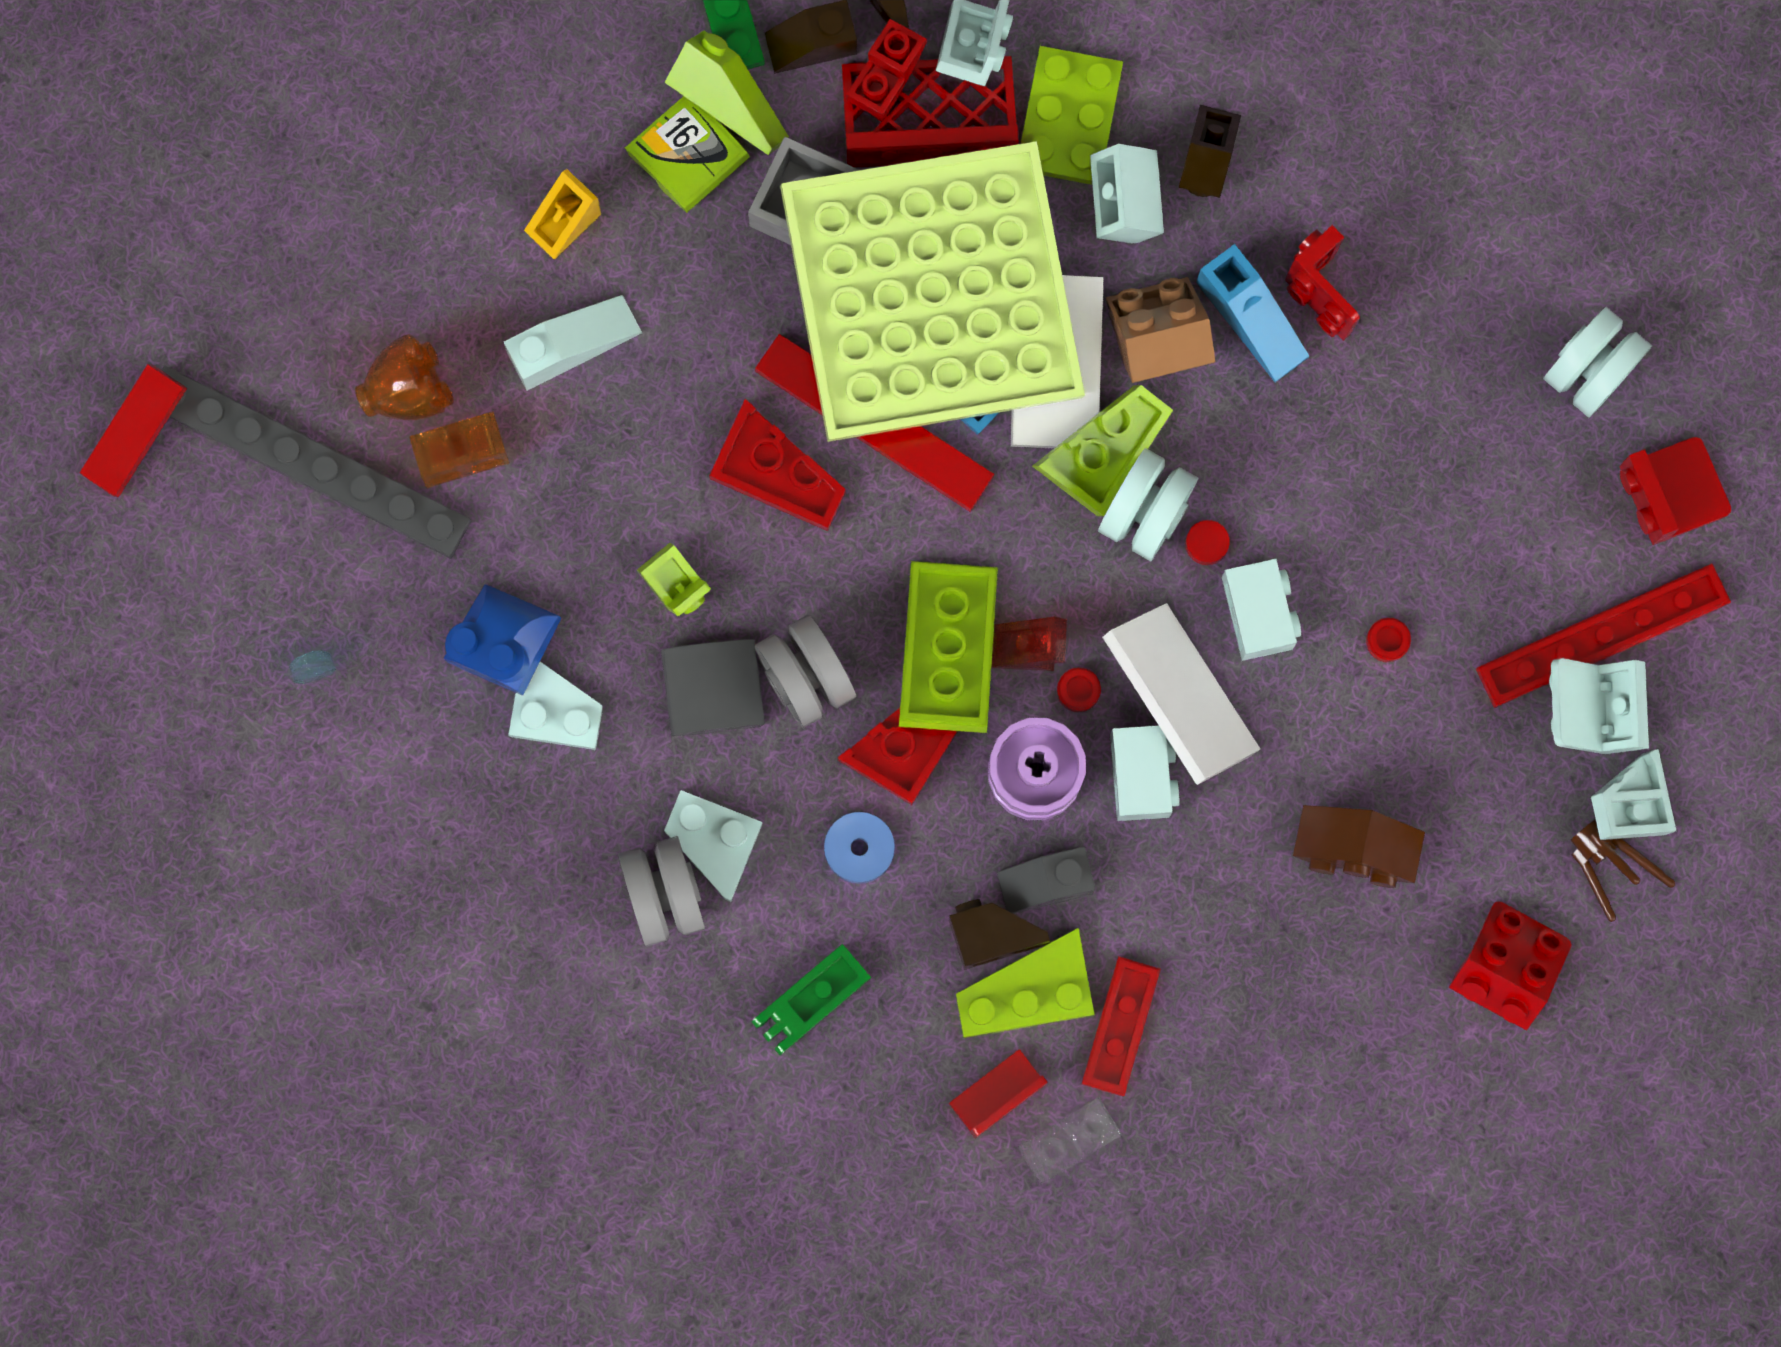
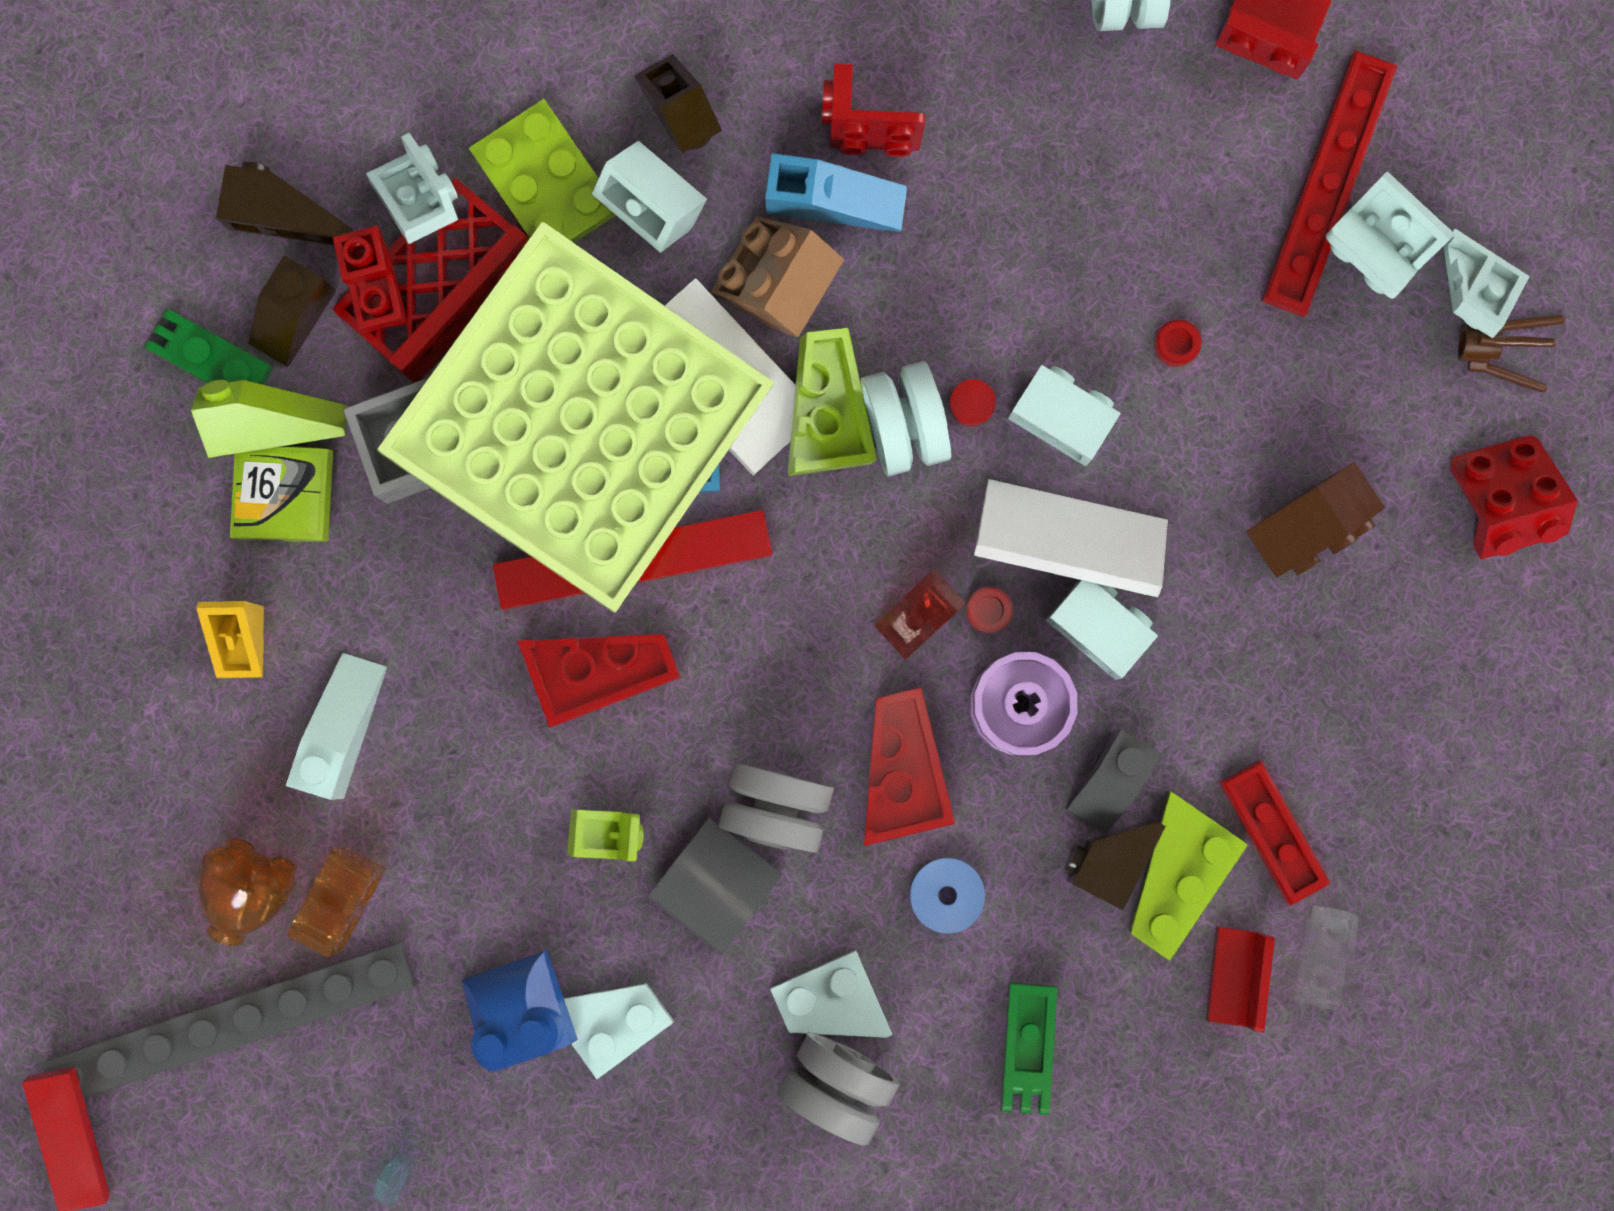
camera: 40 degrees left, 5 degrees up
lime tile [899,561,998,733] -> none

